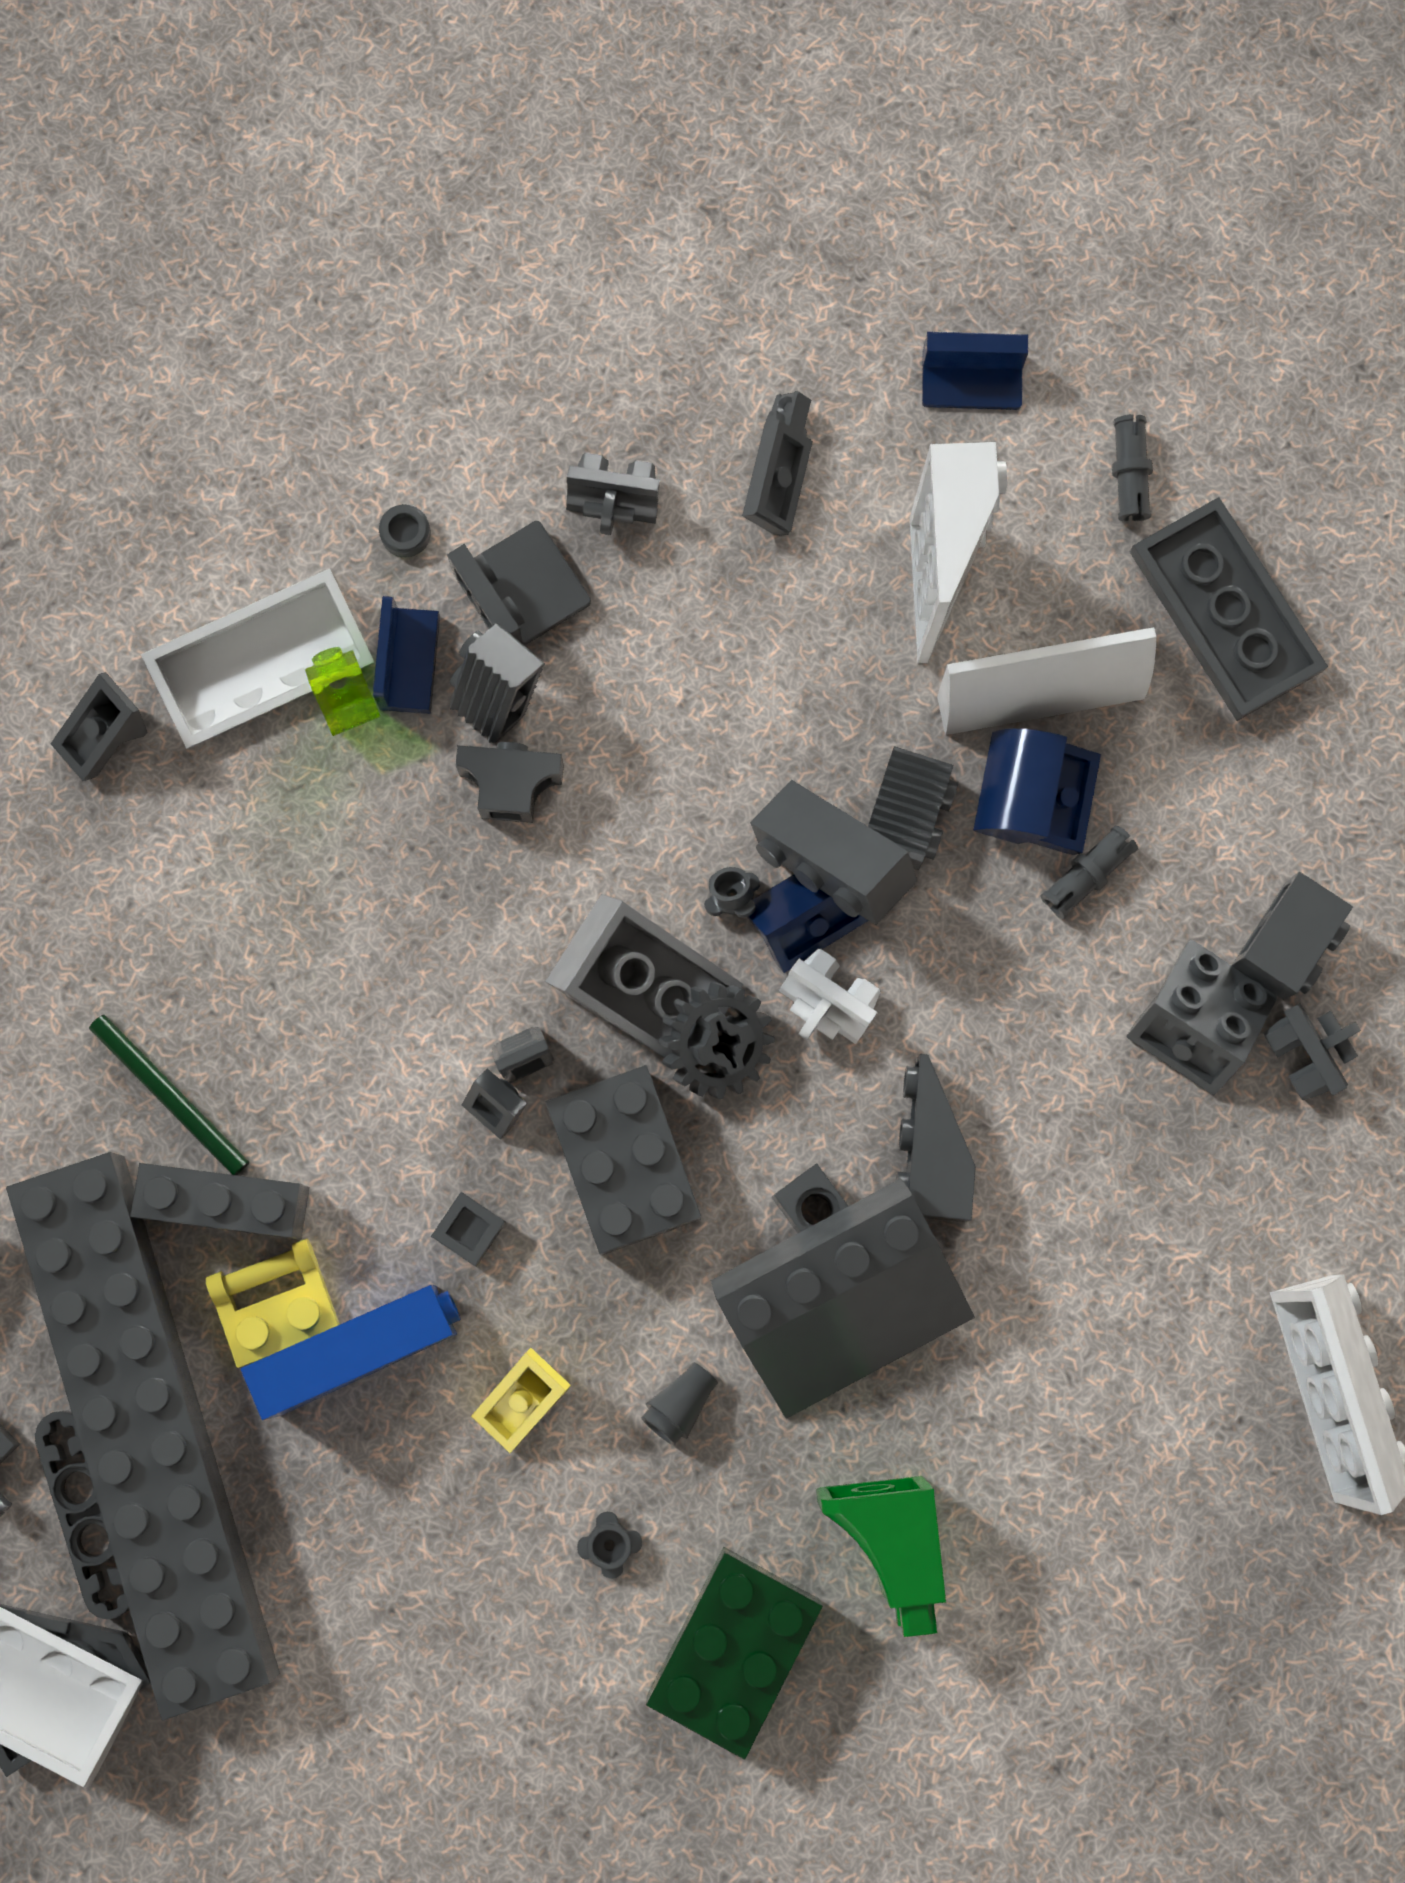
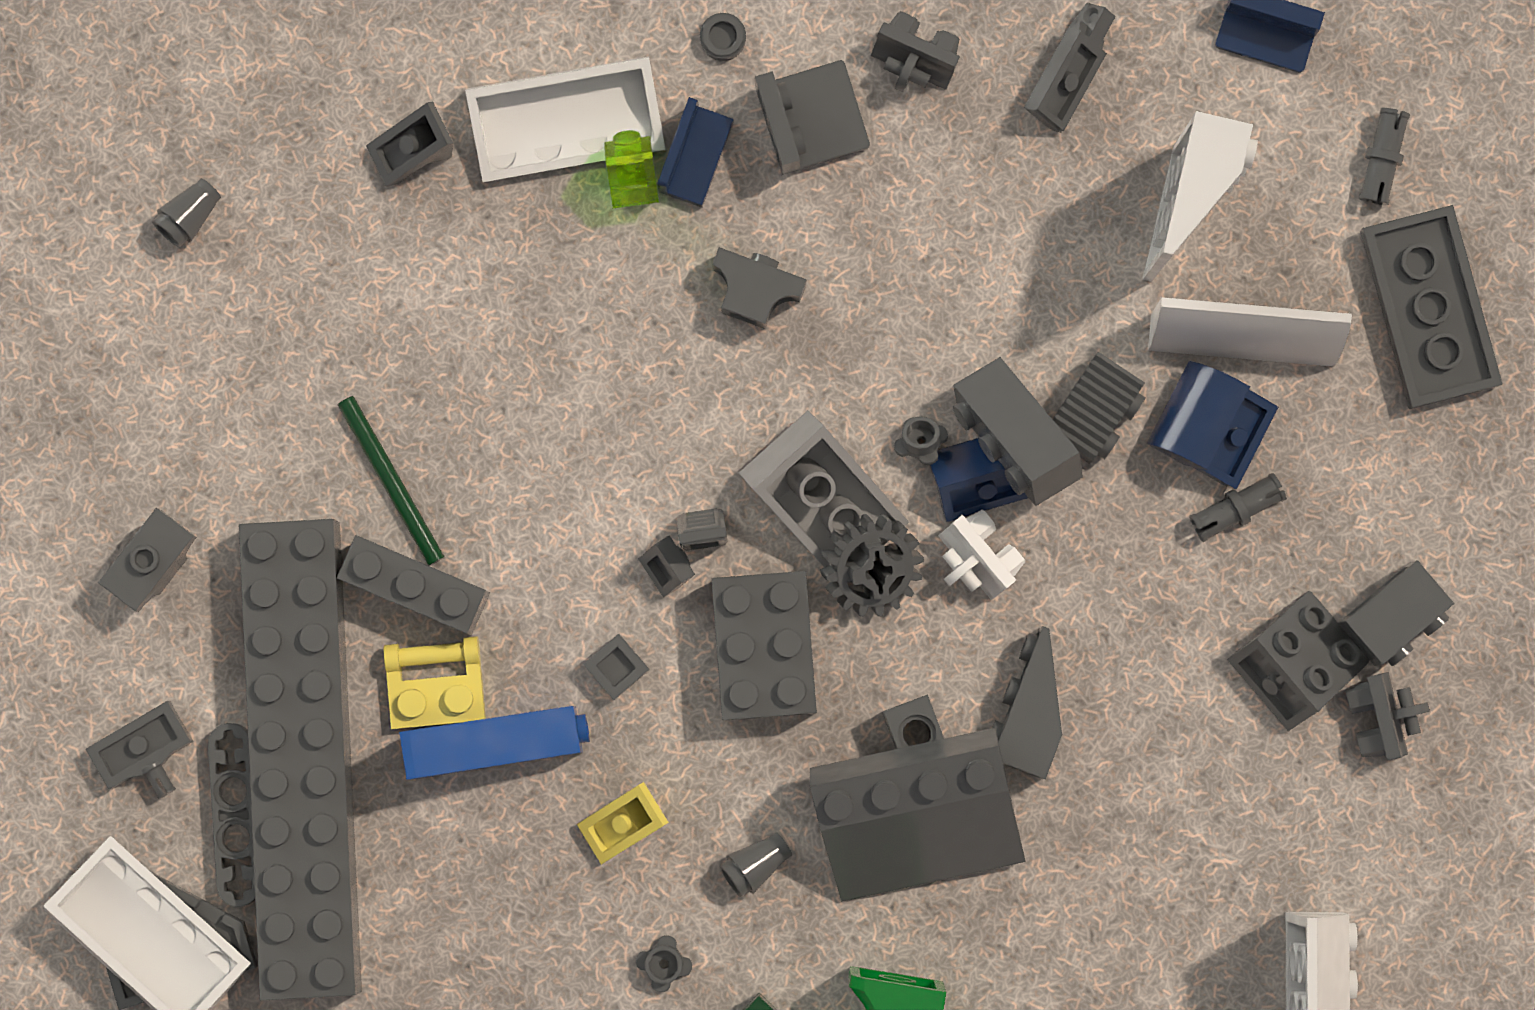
camera: 20 degrees right, 5 degrees up
dark grey brick [450,623,545,743] -> none

